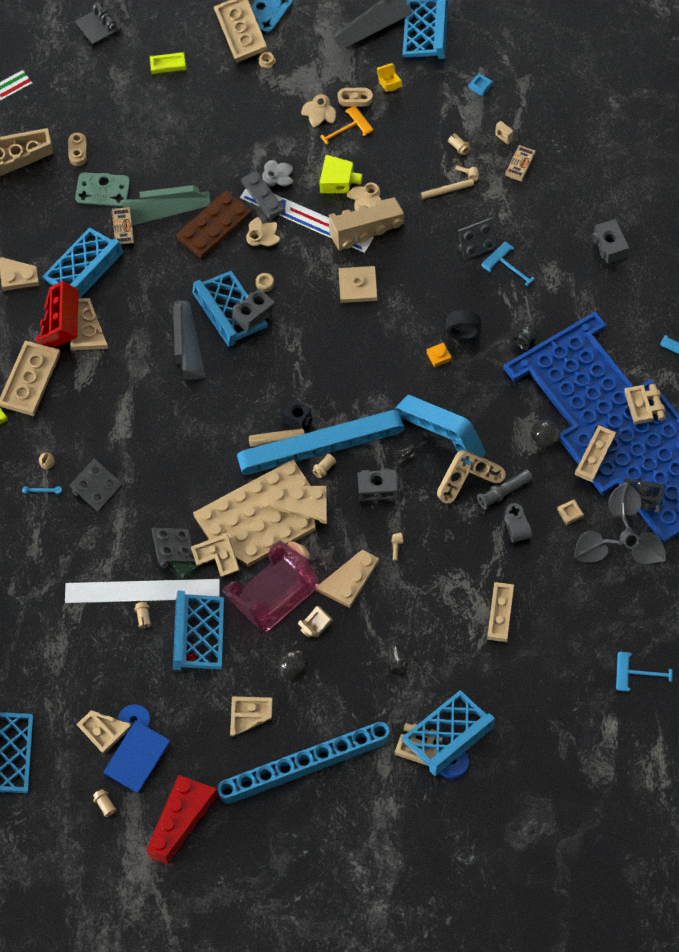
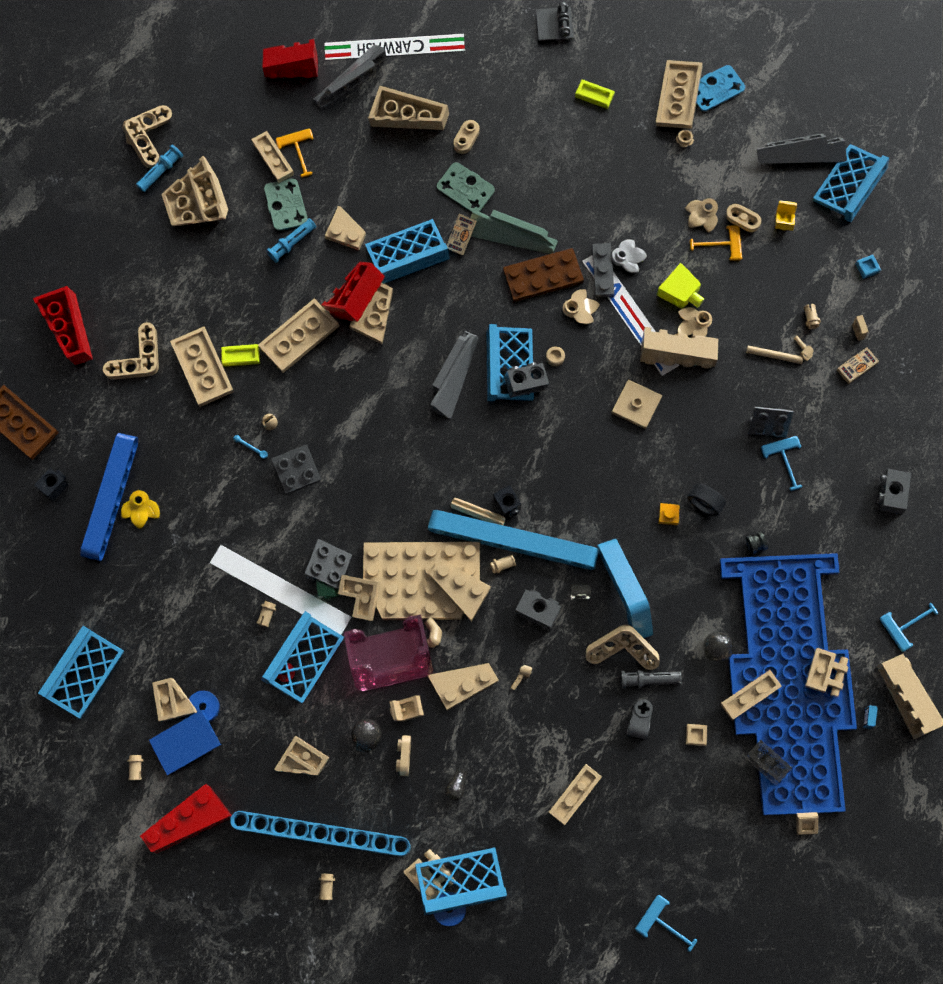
camera: 30 degrees right, 10 degrees up
dark grey plant [574,482,666,564] -> none
none -> tan pin [319,874,335,900]
none -> tan plate [396,735,411,776]

